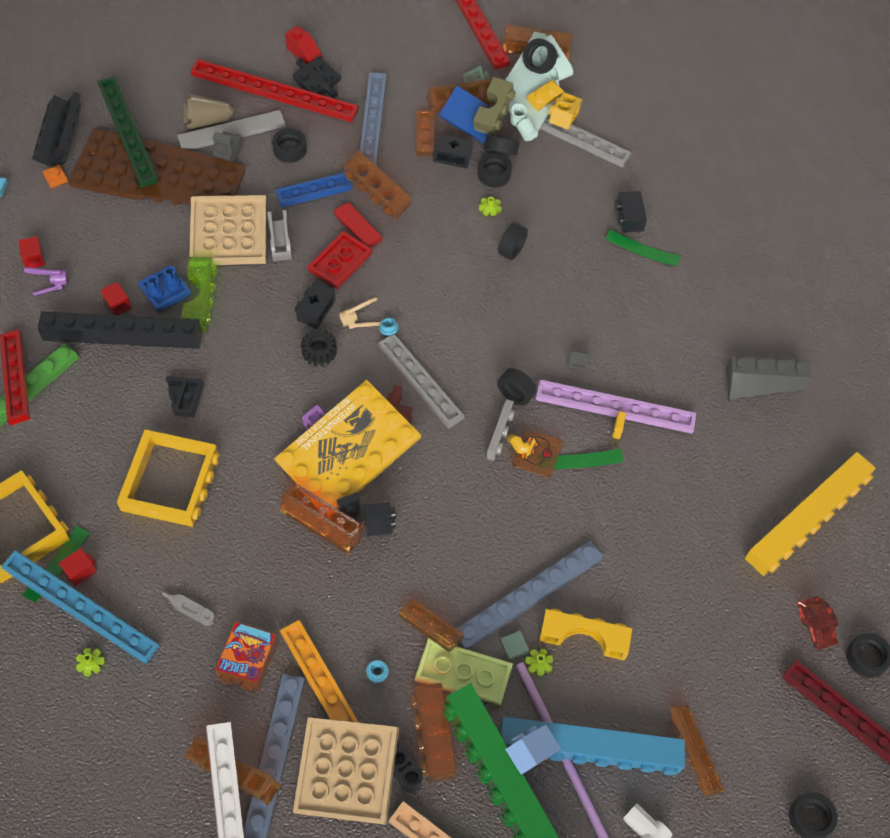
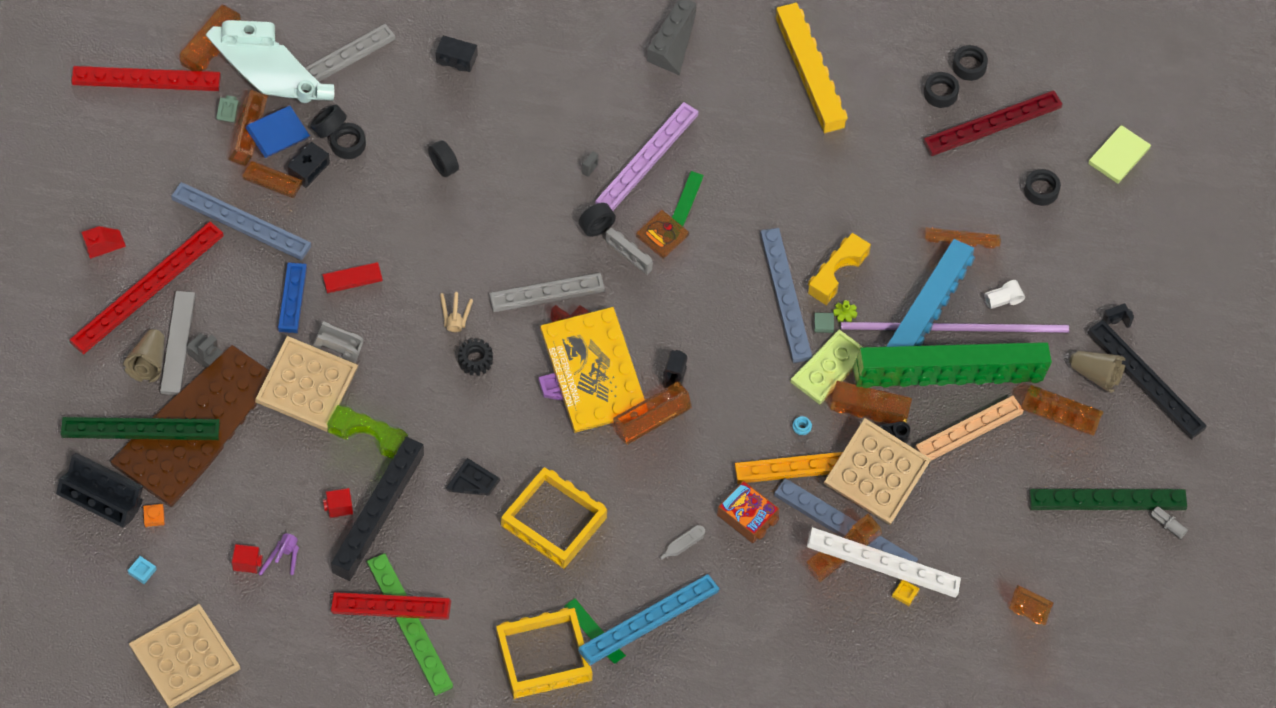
camera: 65 degrees left, 0 degrees up
red brick [58,548,97,587] -> none
lime plant [76,648,105,677] -> none
blue plate [138,265,191,313] -> none
black tyre [272,128,307,163] -> none
black plate [292,57,341,98] -> none
black brick [295,282,335,329] -> none
red plate [307,231,372,290] -> none
black bracket [336,492,364,528] -> none
clear orange brick [343,150,411,219] -> none
medium azure plate [379,318,399,336] -> none
clear orange plate [399,599,464,652] -> none
olive arch [473,77,516,136] -> none
lime plant [479,197,502,216] -> none
light blue brick [505,725,561,775] -> none
yellow arm [507,434,530,454] -> none
black tyre [522,38,557,74] -> none
yellow plate [526,80,564,111] -> none
yellow brick [548,92,583,129] -> none
green sticker [605,229,681,266] -> none
yellow tile [612,411,626,439] -> none
clear red brick [798,596,839,650] -> none

